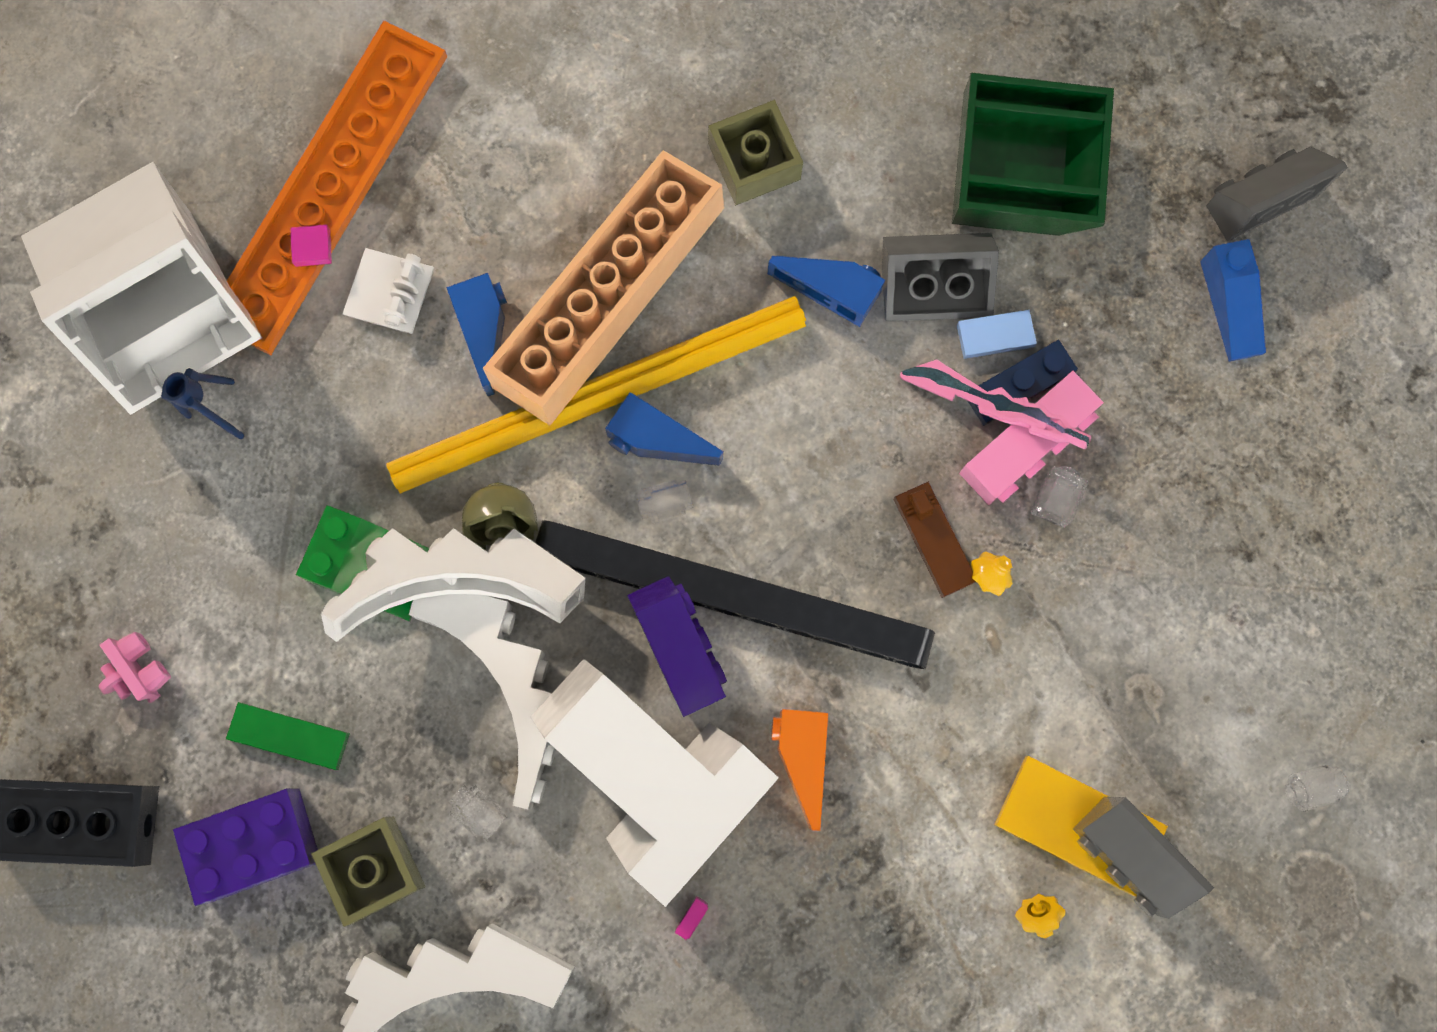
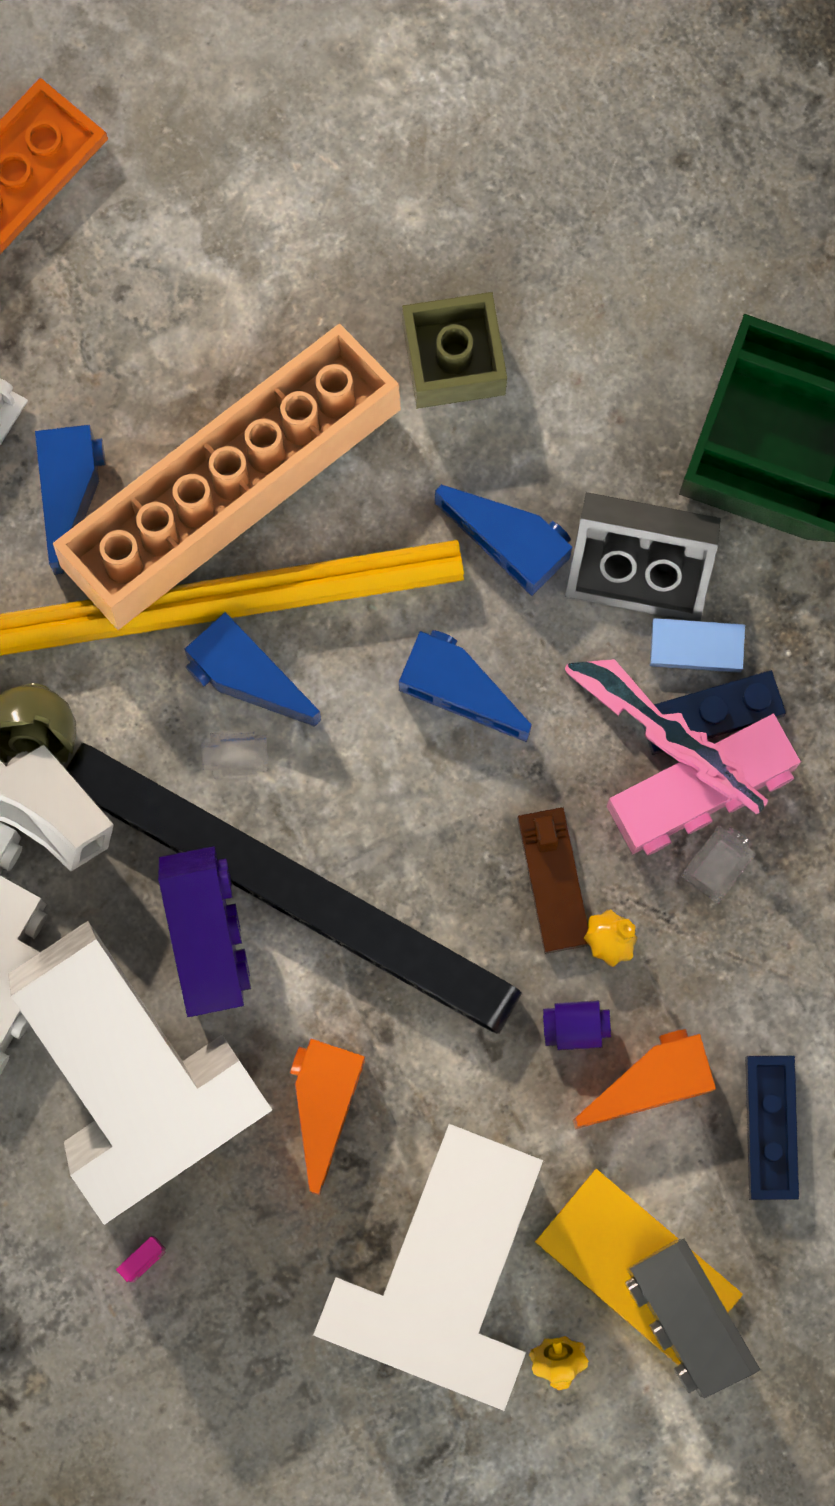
camera: 15 degrees right, 0 degrees up
none -> white piece [313,1124,543,1411]
none -> blue slope [399,630,532,742]
none -> dark purple brick [543,1000,611,1050]
none -> orange slope [573,1029,716,1130]
none -> dark blue plate [745,1056,799,1200]

